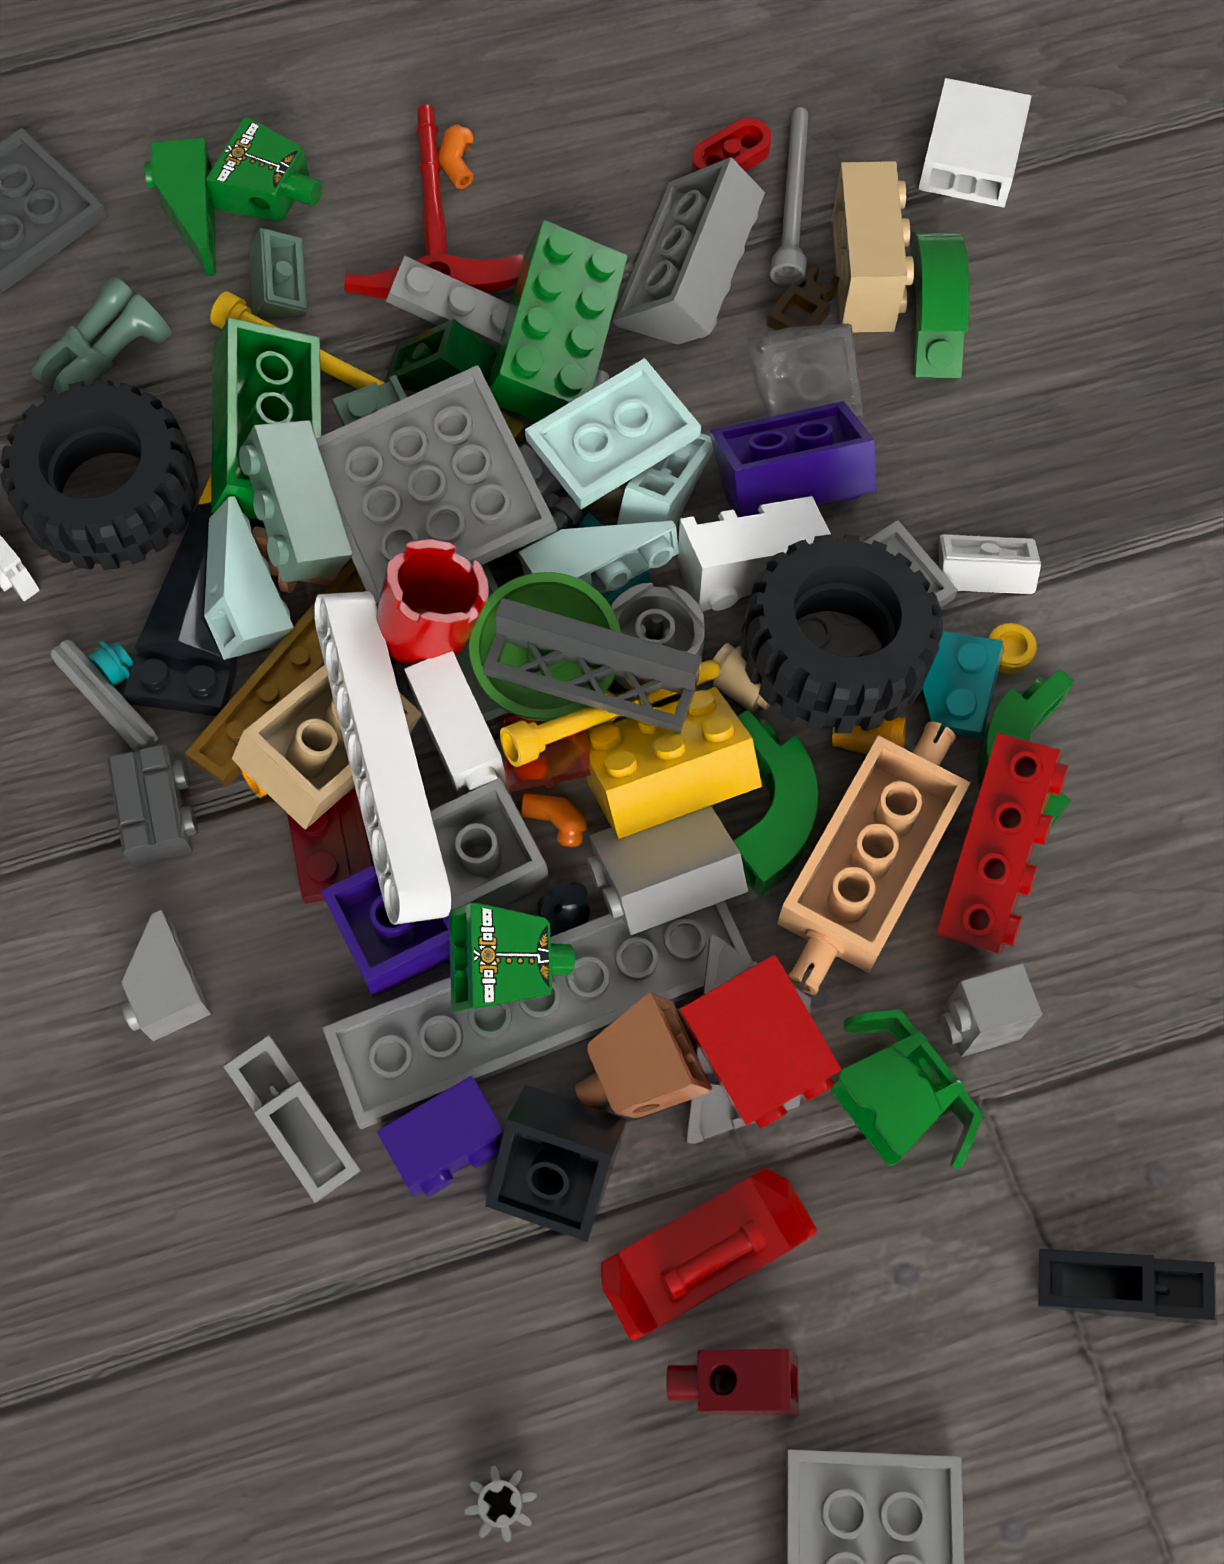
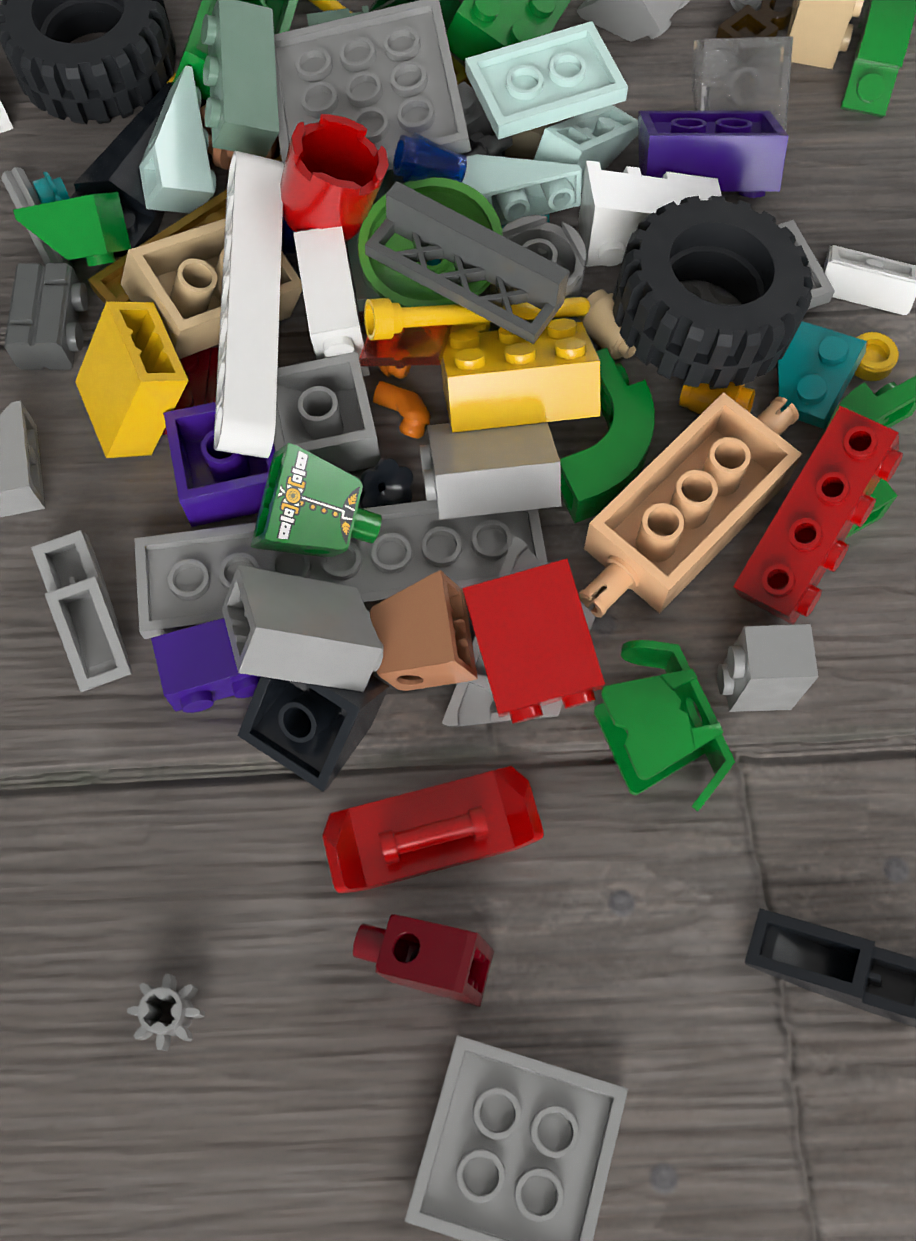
camera: 15 degrees right, 0 degrees up
none -> green slope [13,192,131,267]
none -> yellow brick [75,301,189,458]
none -> light grey brick [222,565,383,692]
none -> clear blue cone [393,132,467,182]

